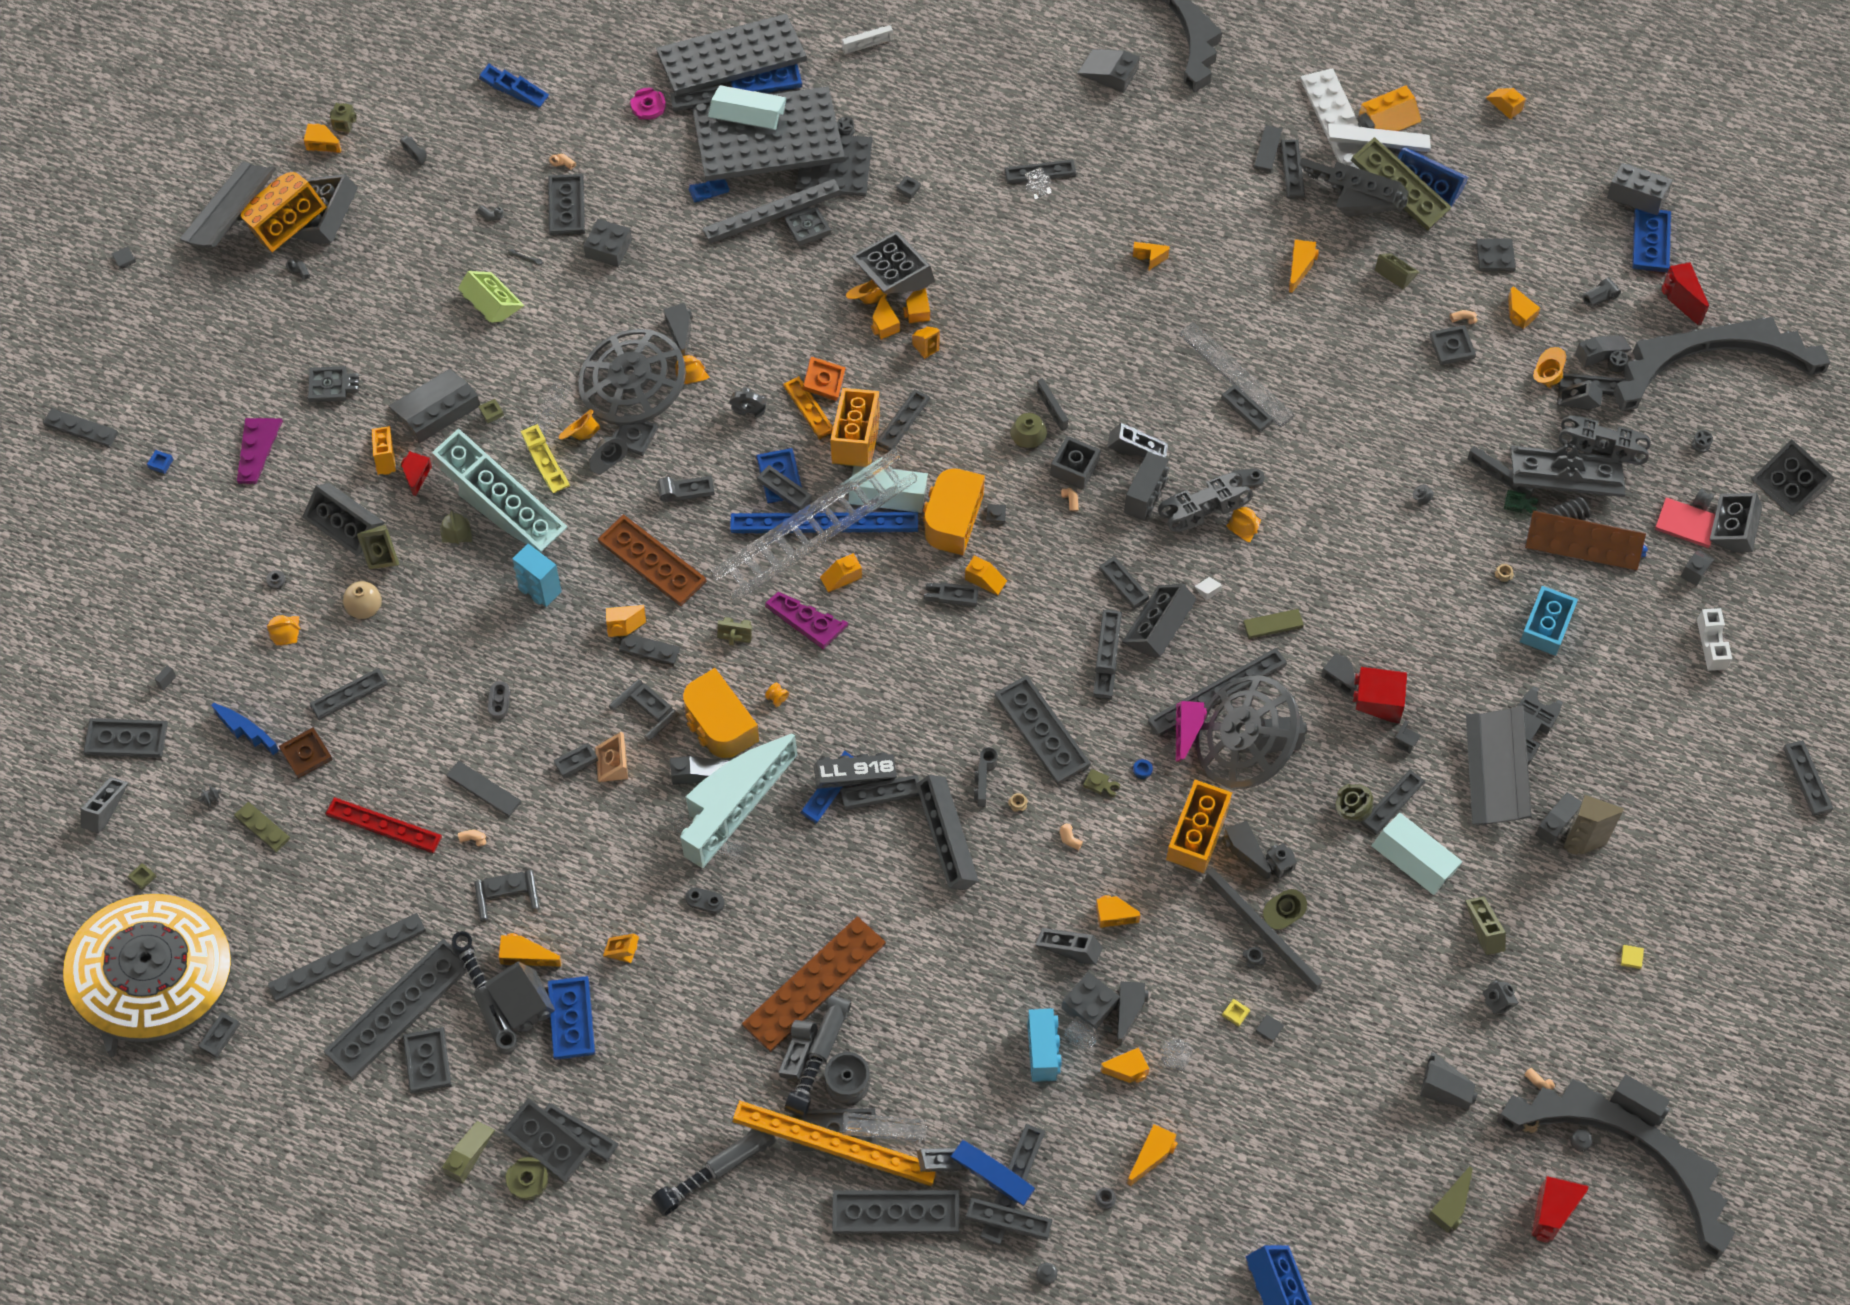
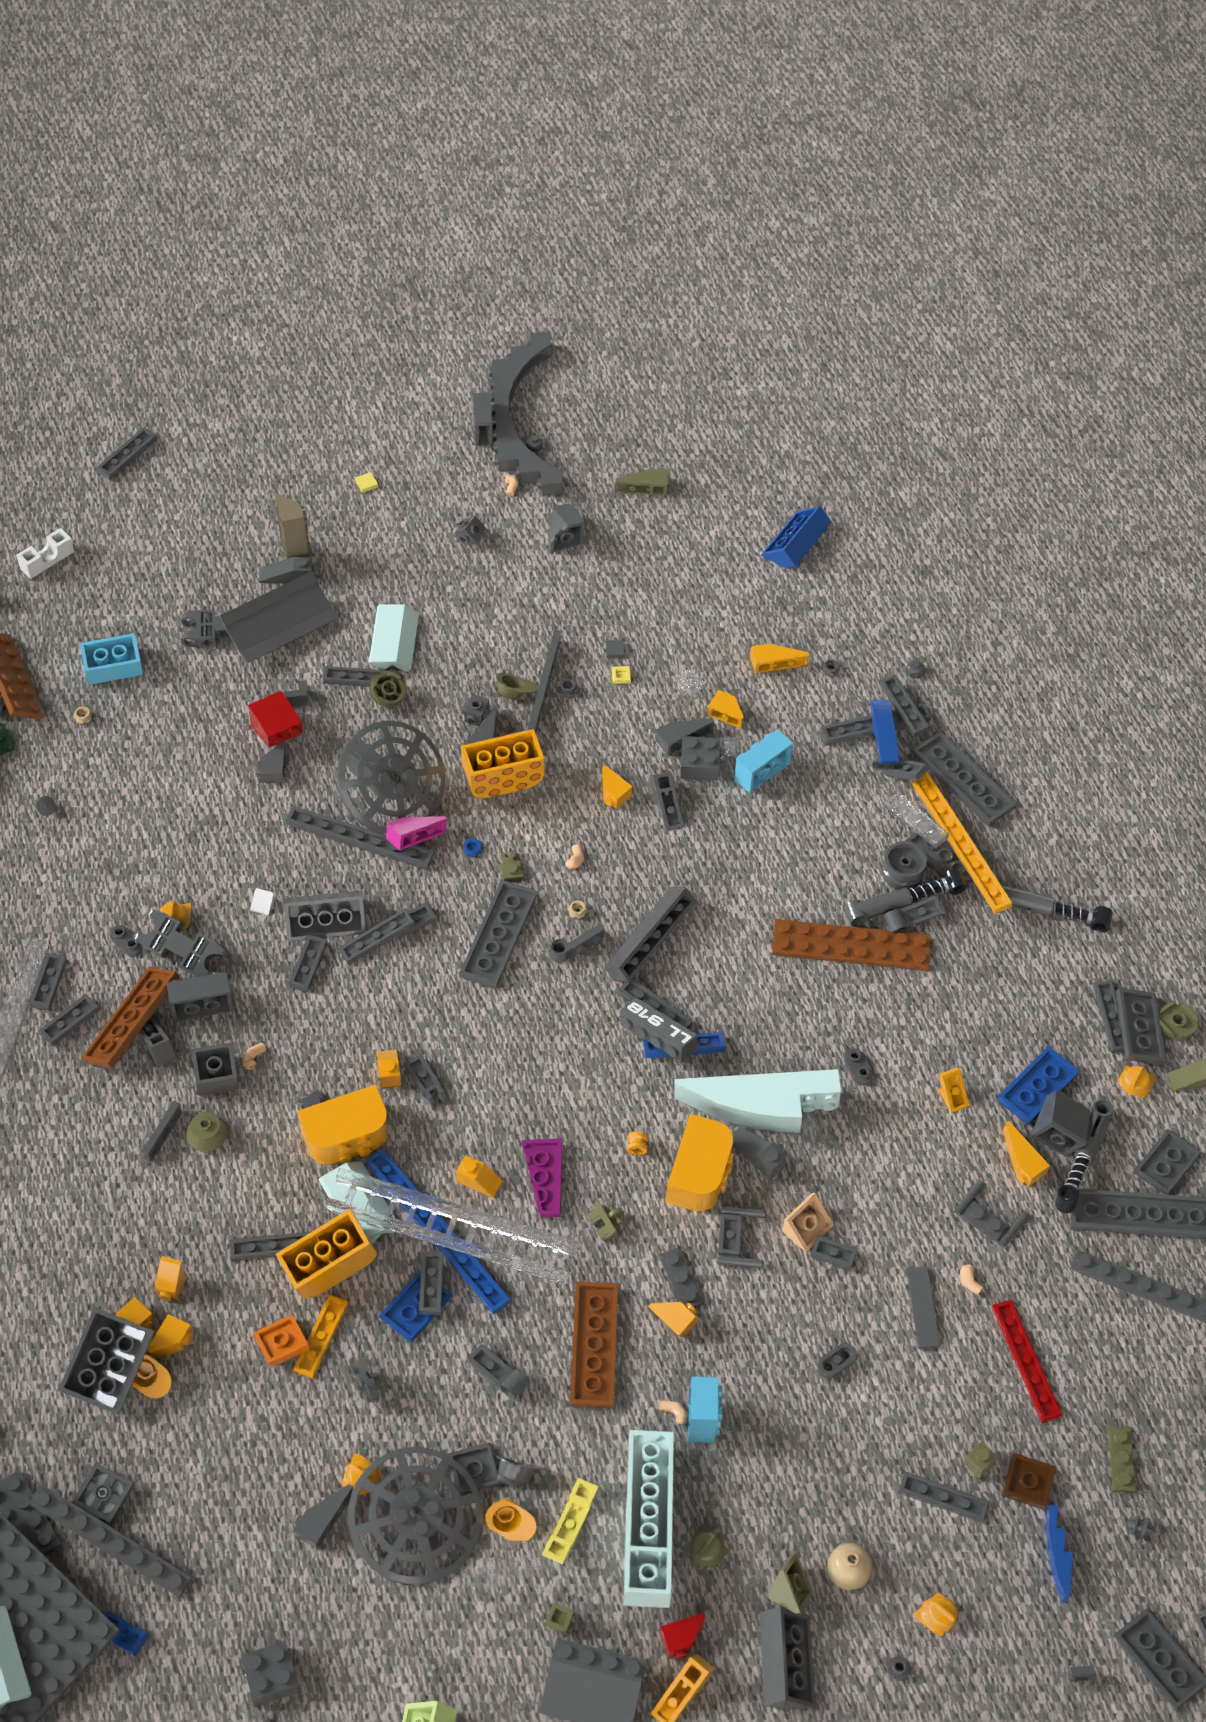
camera: 130 degrees left, 5 degrees down
olive tile [1243,609,1304,639] -> none
olive slope [1465,896,1506,955] -> none
red slope [1531,1176,1589,1242] -> none
none -> dark grey plate [38,994,99,1047]
none -> dark orange plate [81,967,180,1069]
none -> light nougat arm [660,1400,689,1424]
none -> olive brick [963,1441,998,1479]
none -> light orange piece [1118,1065,1156,1098]

